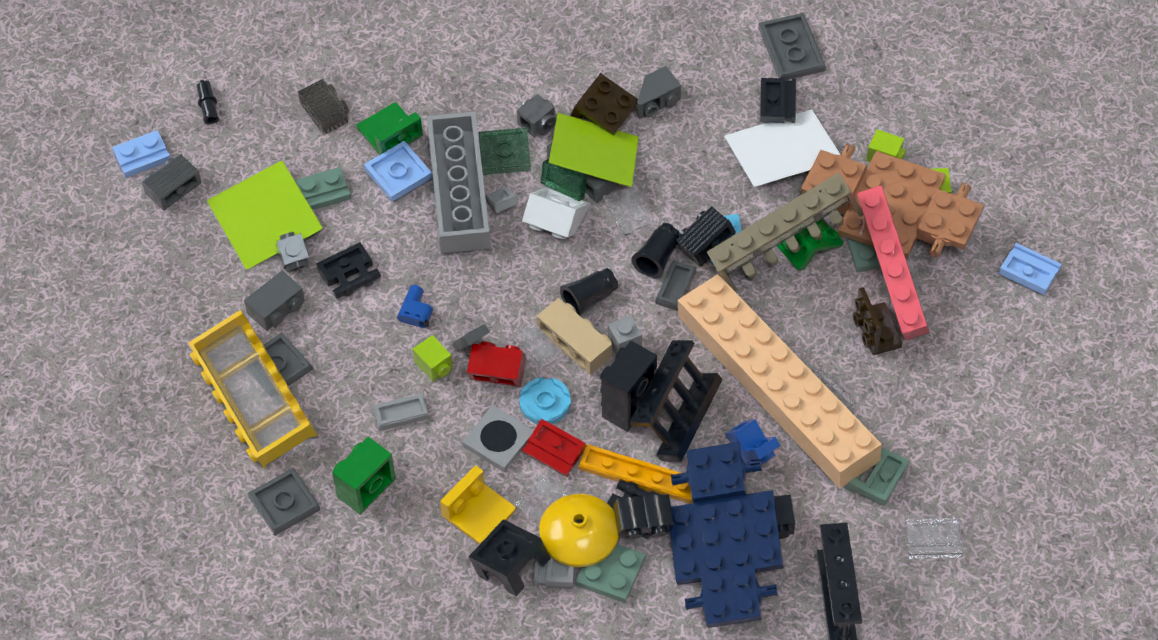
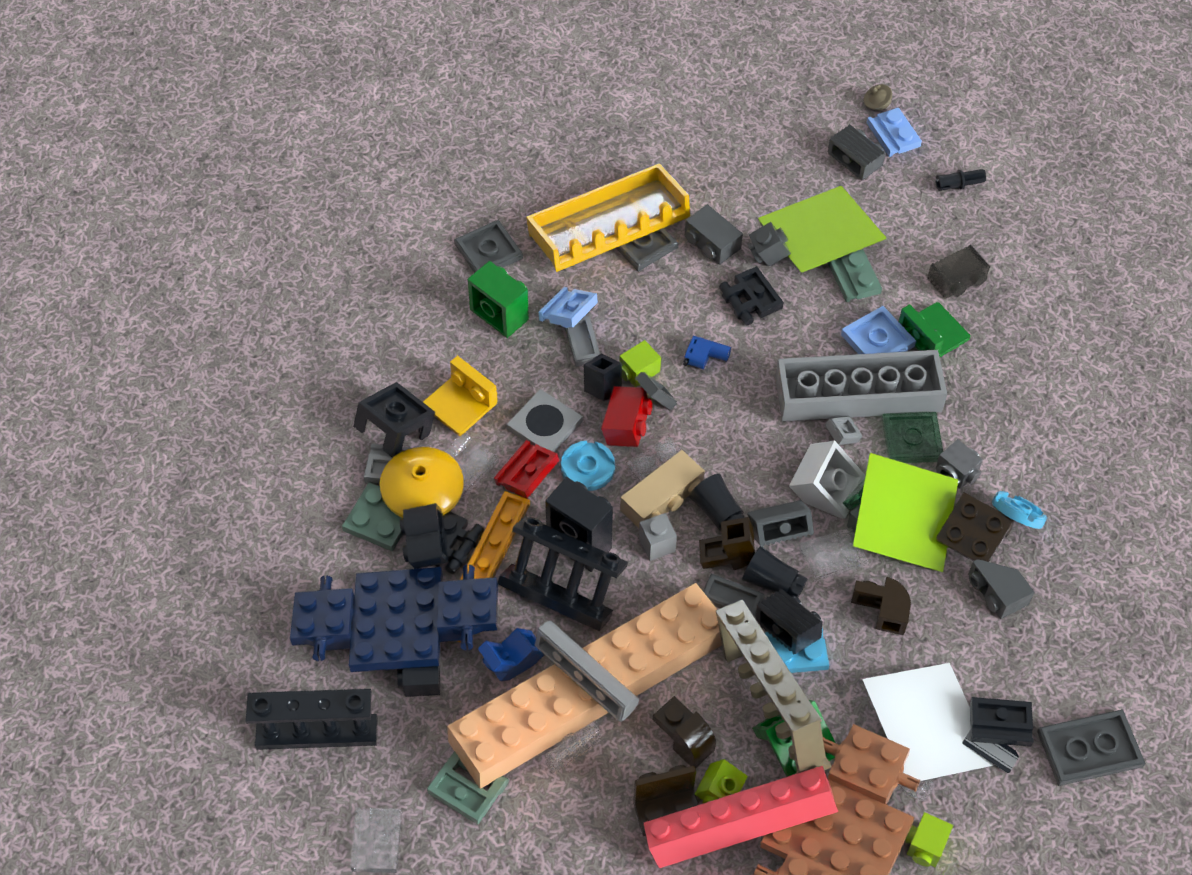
camera: 90 degrees right, 0 degrees up
none -> light grey brick [535,621,639,722]
none -> light blue plate [539,287,598,328]
none -> black brick [584,353,622,401]
none -> dark brown brick [652,696,716,768]
none -> lime brick [695,759,748,804]
none -> dark brown brick [699,517,755,570]
none -> dark grey brick [747,500,814,546]
none -> dark brown brick [851,577,911,636]
none -> dark tan hat [864,84,893,111]
none -> sticker [962,729,1019,773]
none -> medium azure tile [992,491,1047,529]

